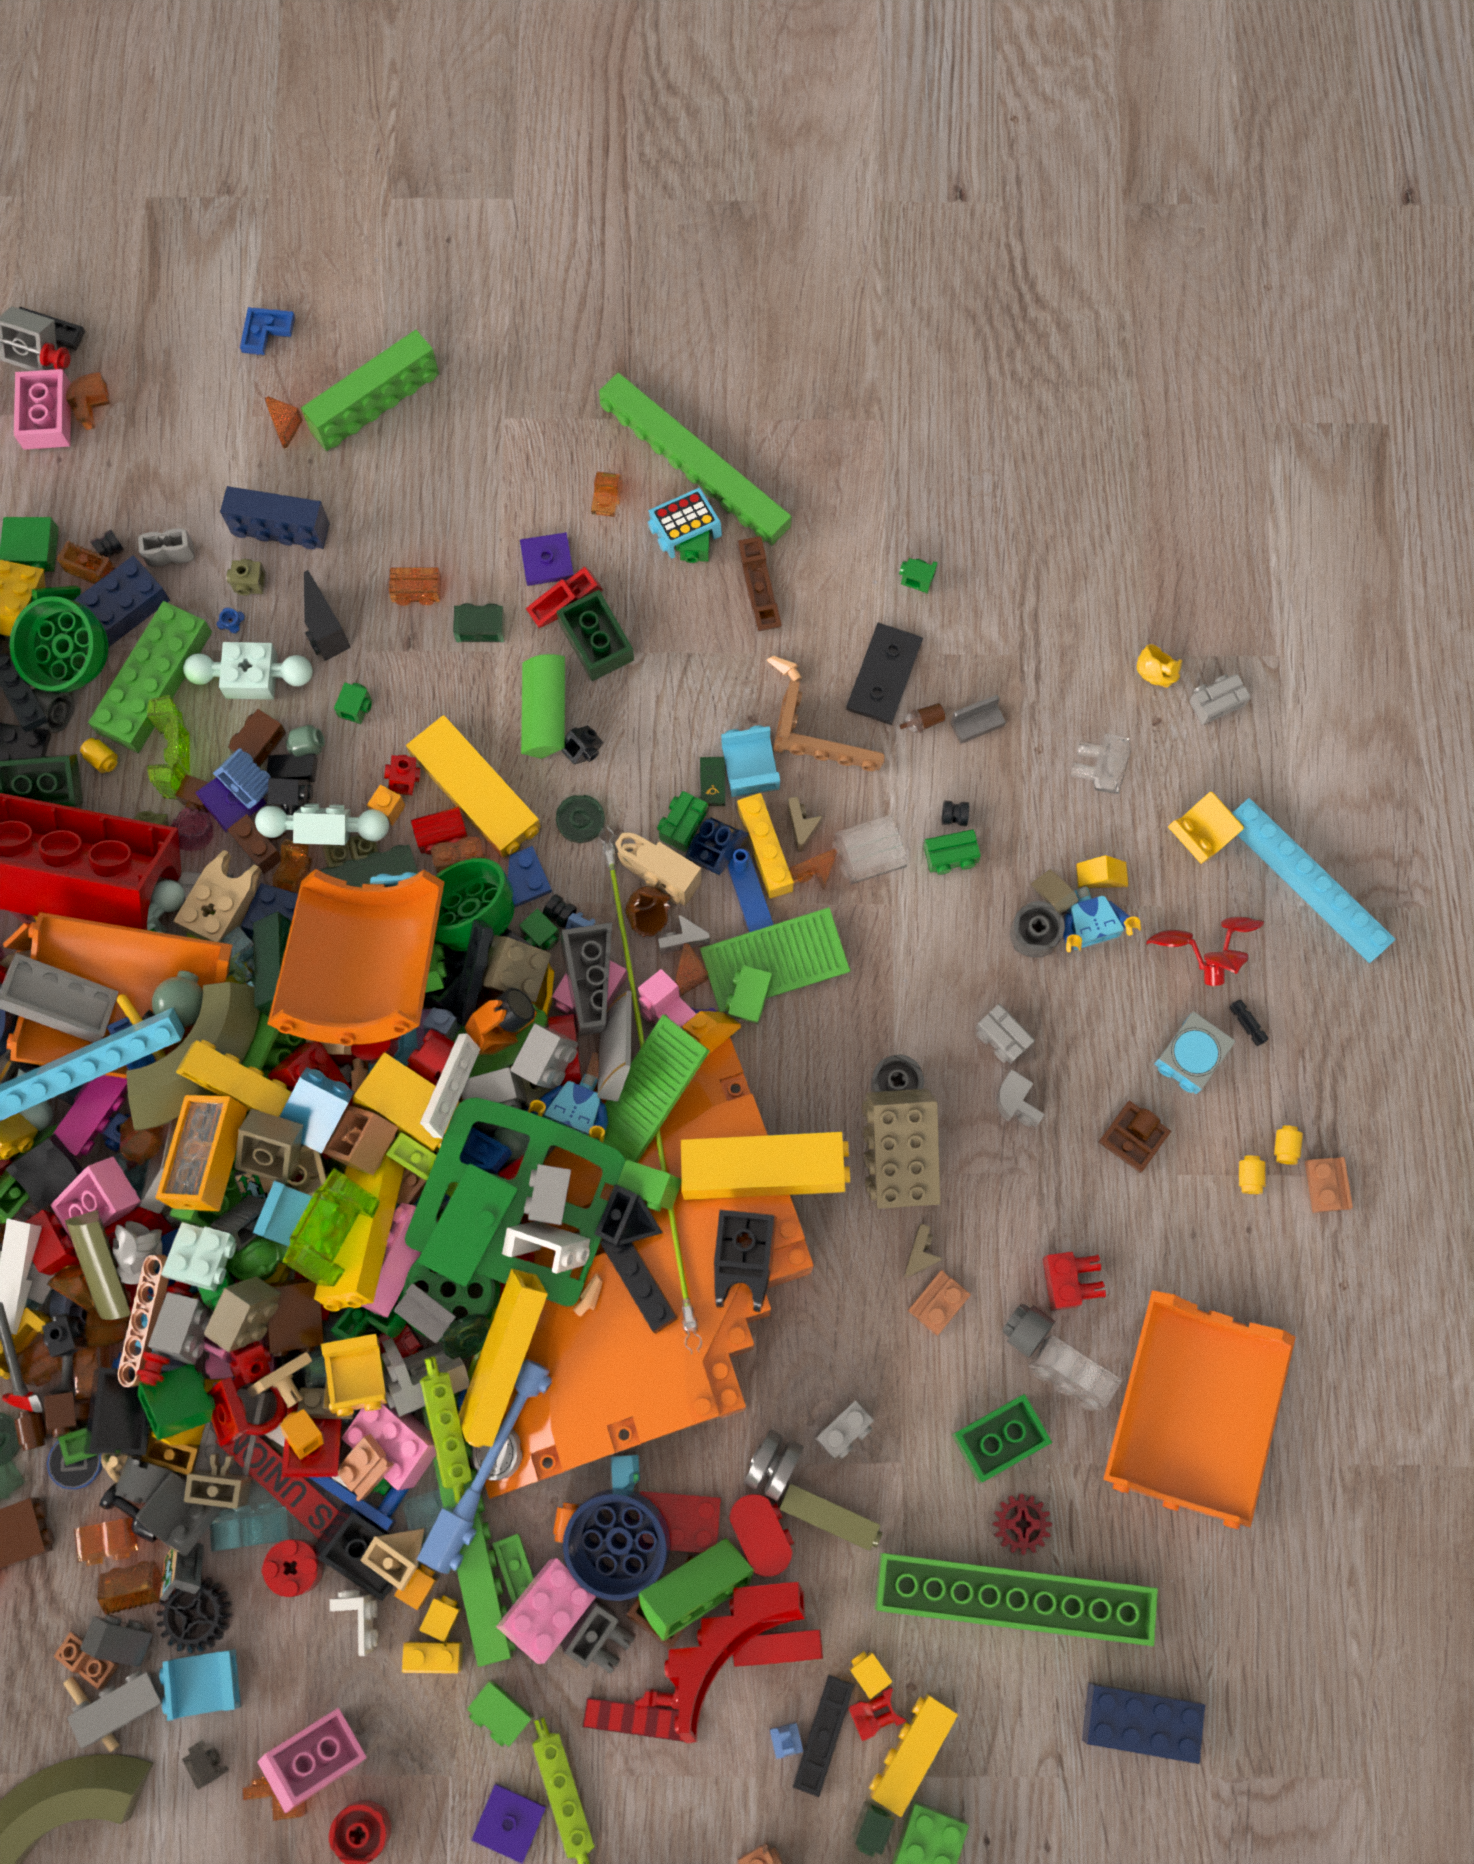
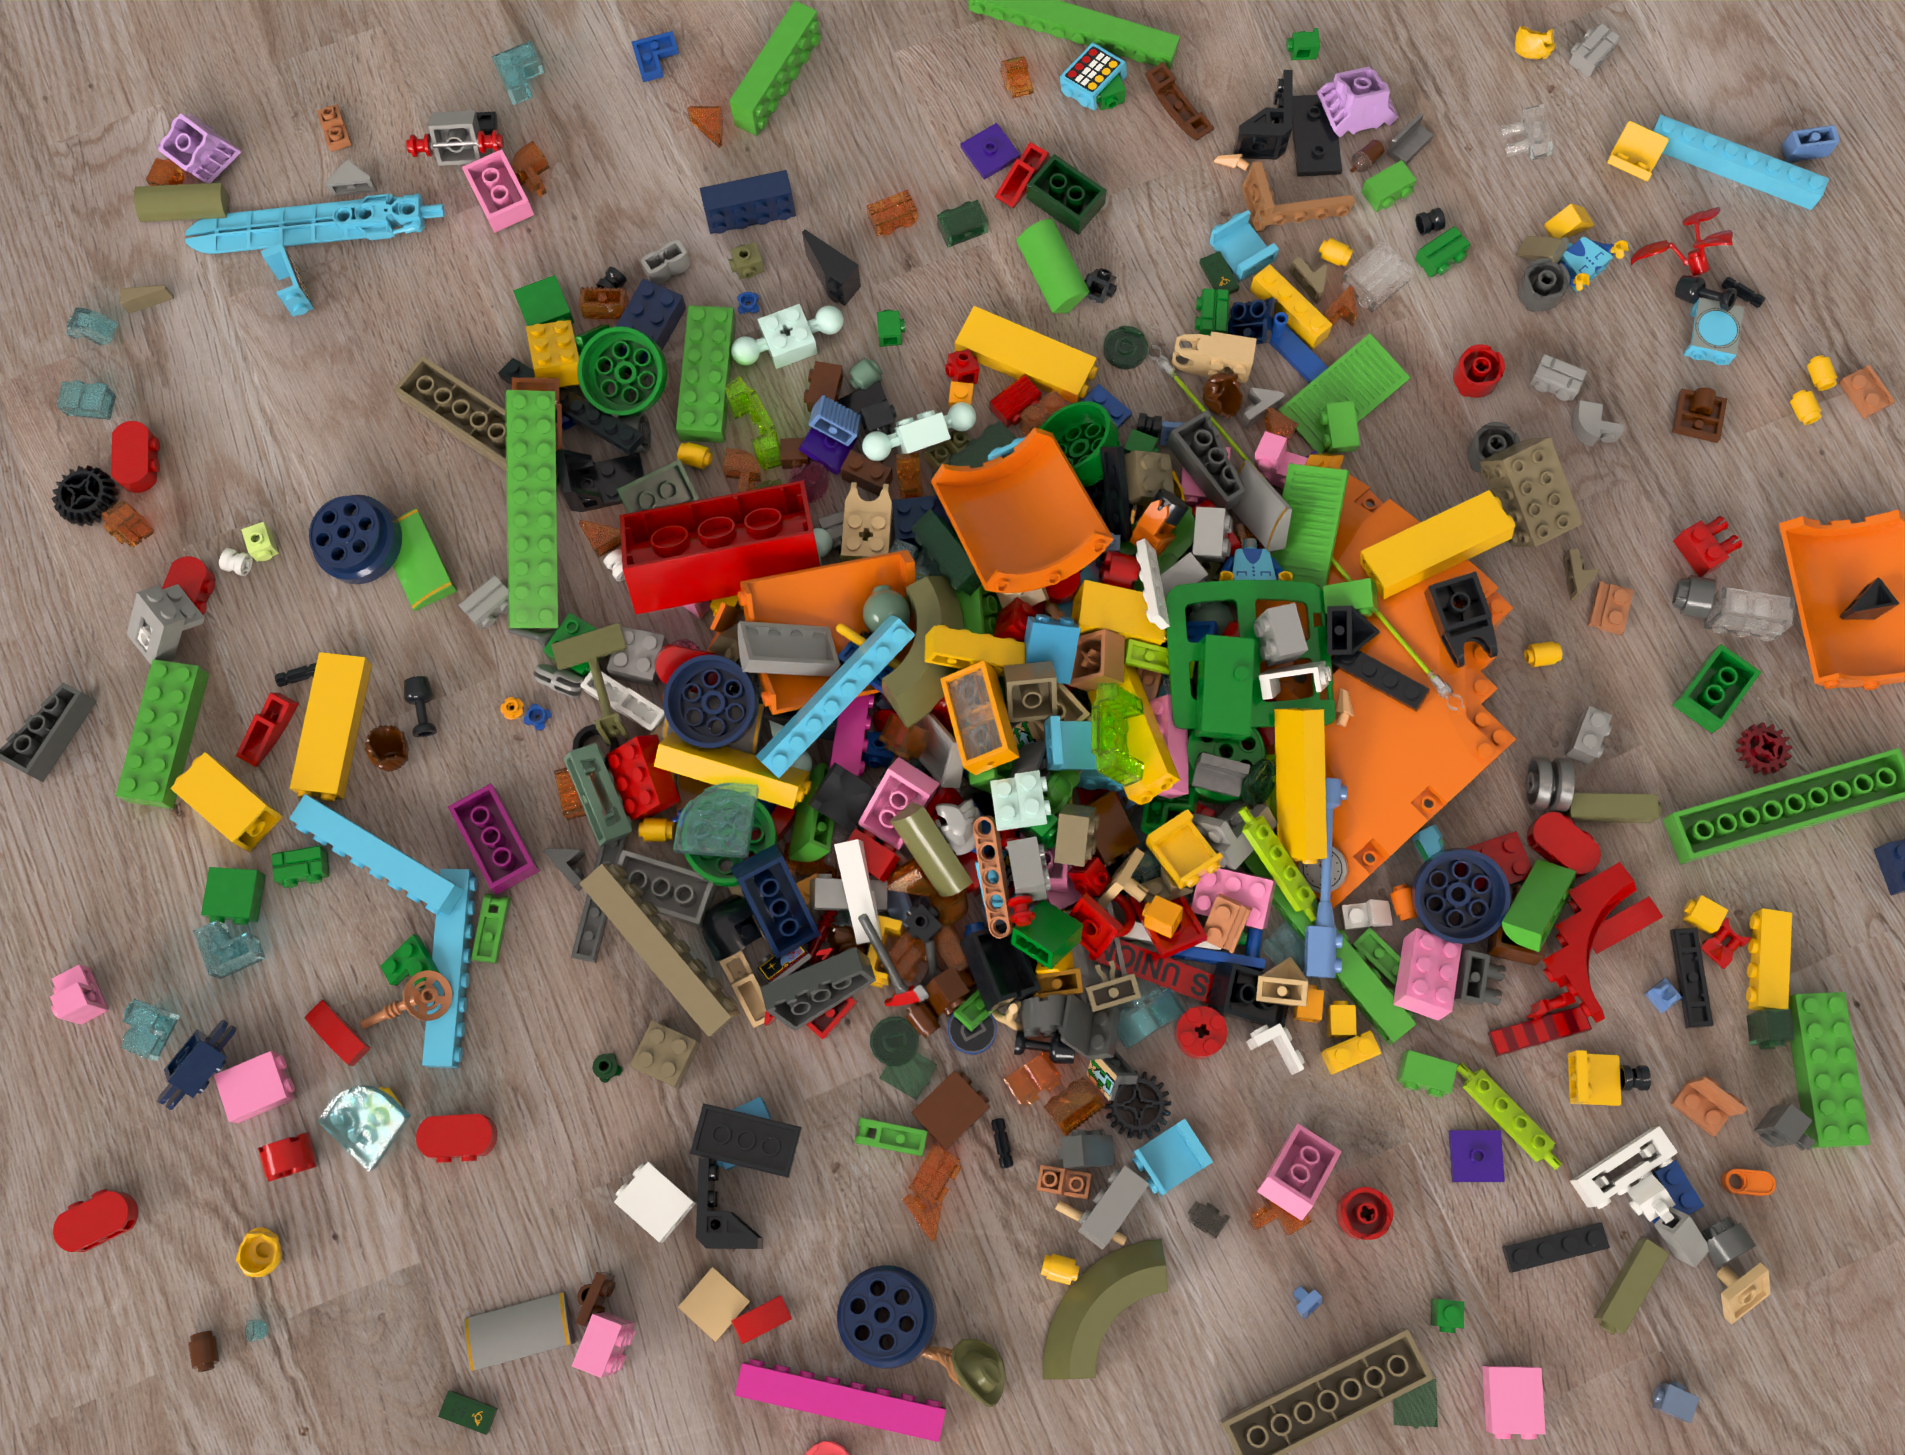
camera: 20 degrees left, 0 degrees up
none -> clear light blue brick [491,41,545,105]
none -> clear orange brick [723,448,762,493]
none -> black axle [991,1118,1013,1169]
none -> yellow brick [1040,1253,1080,1285]
none -> black bracket [1233,70,1293,160]
none -> lavender slope [1317,67,1398,138]
none -> yellow brick [1319,237,1354,267]
none -> white slope [1340,899,1393,931]
none -> bright green brick [1361,160,1417,212]
none -> red brick [1453,344,1505,398]
none -> yellow brick [1524,641,1562,668]
none -> yellow bracket [1568,1050,1621,1106]
none -> black wheel [1620,1065,1651,1091]
none -> black piece [1675,275,1737,311]
none -> medium blue brick [1782,125,1840,163]
none -> black slope [1839,577,1899,620]

